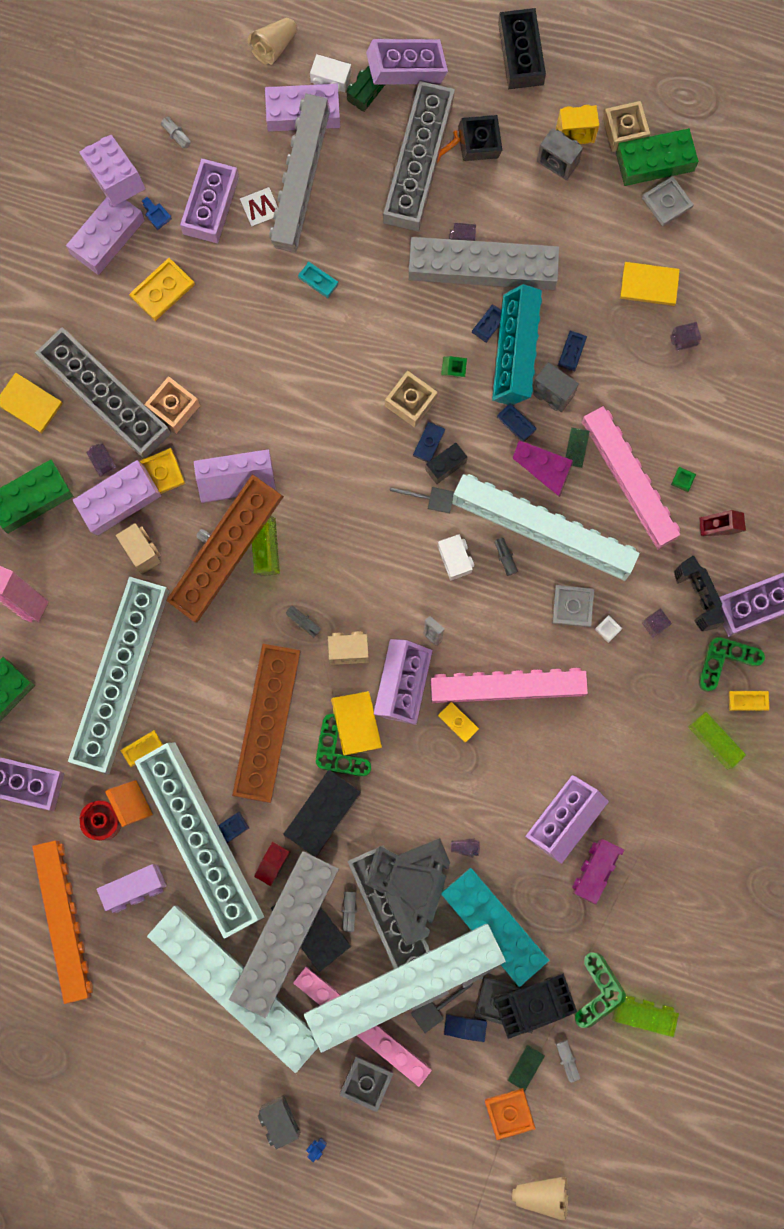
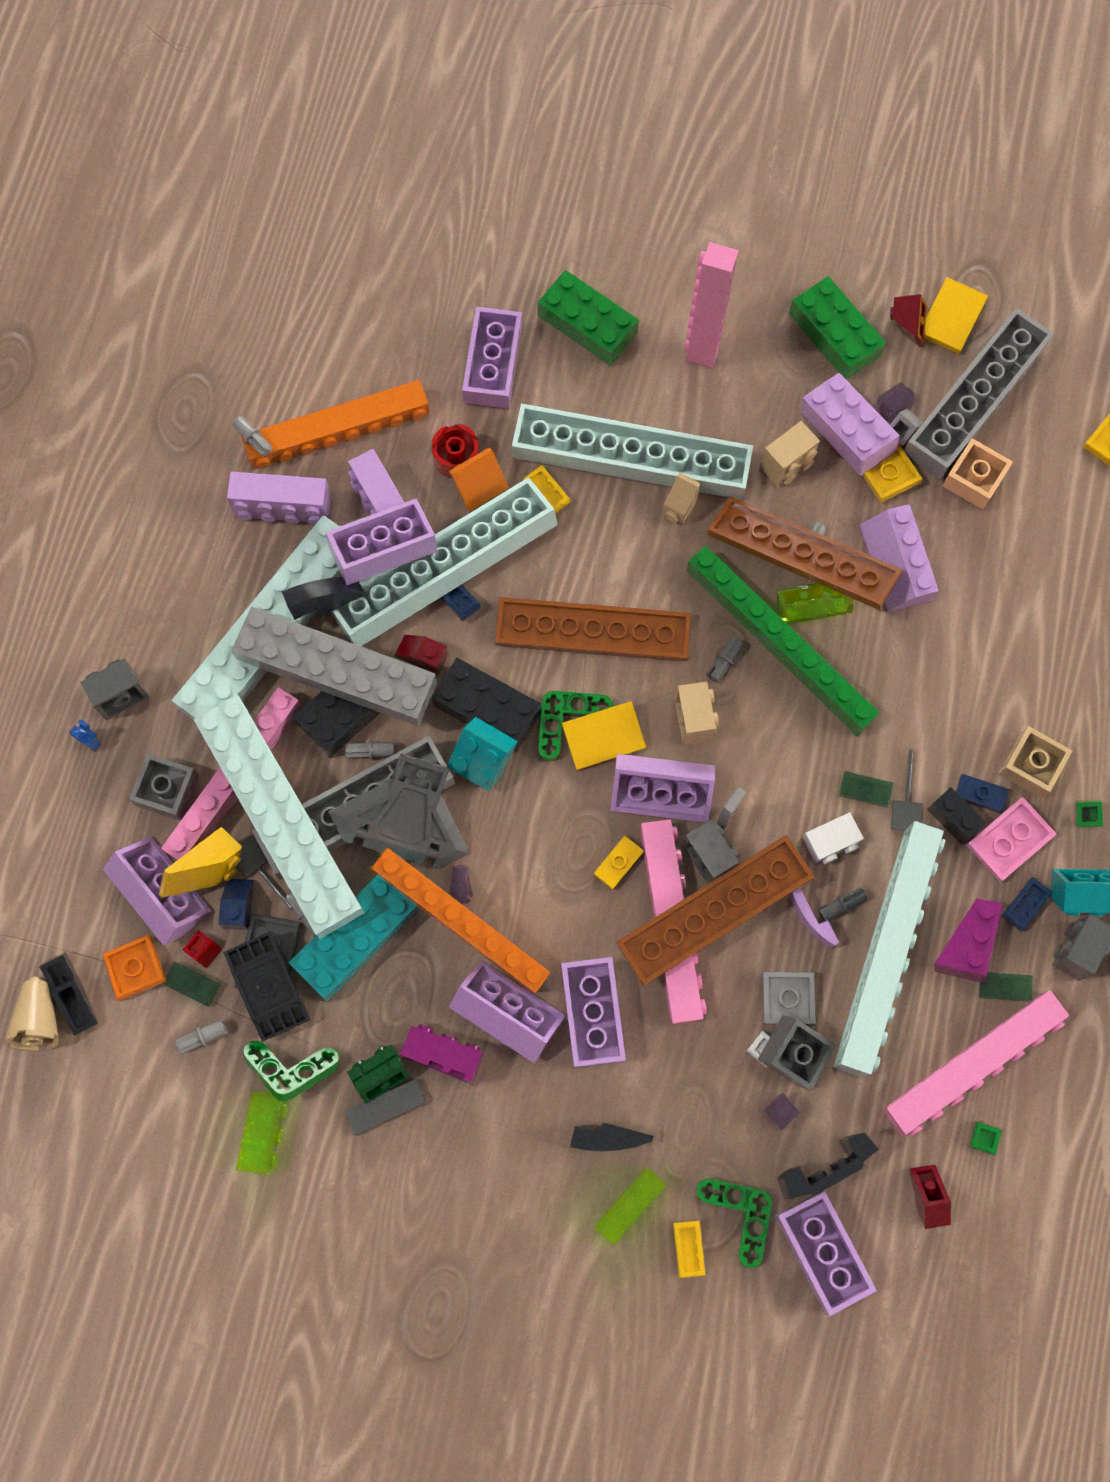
camera: 85 degrees right, 5 degrees down
none -> black slope [39,952,98,1036]
none -> lavender slope [103,836,212,946]
none -> yellow slope [159,827,243,898]
none -> red slope [182,930,222,968]
none -> lavender brick [227,472,332,525]
none -> light grey axle [232,416,272,456]
none -> black slope [282,577,365,620]
none -> lavender brick [326,498,437,585]
none -> dark grey tile [345,1079,426,1136]
none -> dark green brick [347,1044,411,1104]
none -> orange brick [369,848,551,993]
none -> teal brick [447,717,518,792]
none -> lavender brick [561,957,626,1069]
none -> black slope [570,1123,654,1152]
none -> dark orange plate [616,835,815,987]
none -> tan slope [662,472,701,525]
none -> flat silver brick [682,820,739,884]
none -> green brick [686,545,880,737]
none -> dark grey brick [757,1015,836,1091]
none -> lavender slope [789,888,839,949]
none -> clear green plate [839,771,893,808]
none -> dark red slope [890,294,927,347]
none -> light grey brick [890,409,923,446]
none -> bright pink plate [966,797,1057,882]

